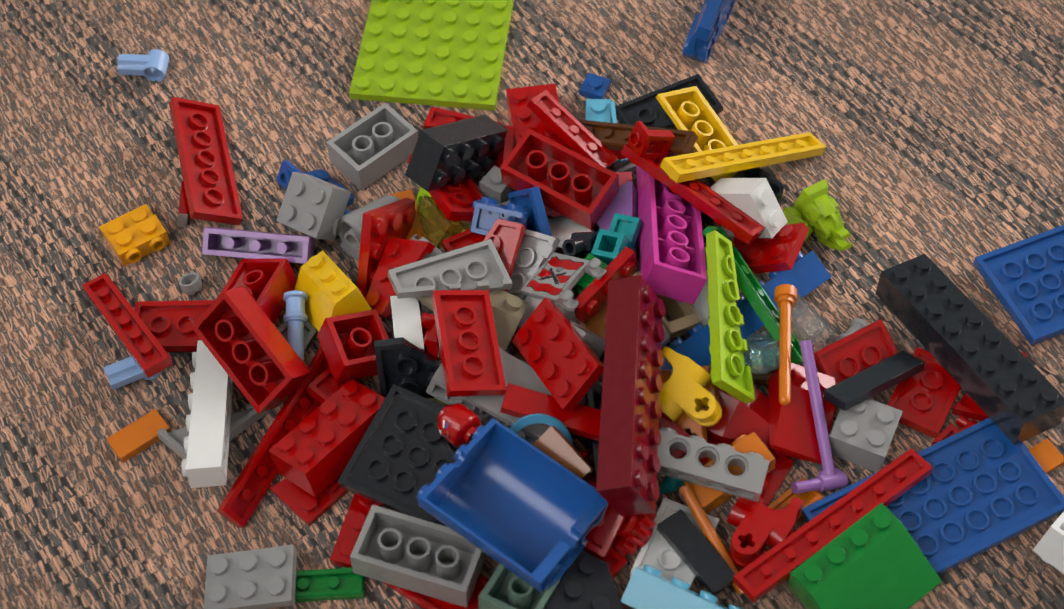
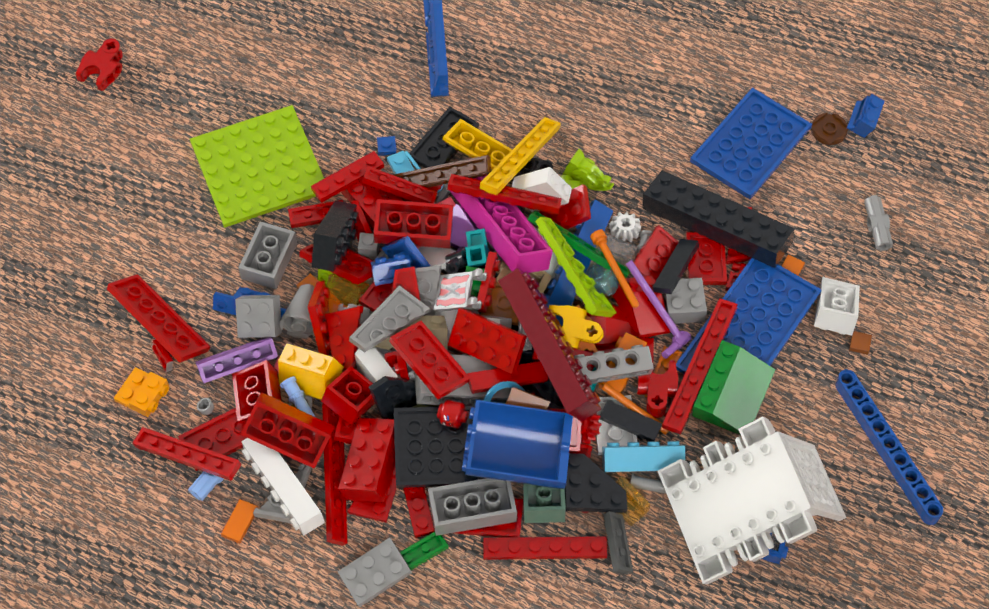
camera: 30 degrees left, 5 degrees up
light blue piece [117,49,169,81] -> none
red bracket [628,121,675,158] -> none
none -> red plate [311,151,384,203]
none -> white gear [609,211,641,244]

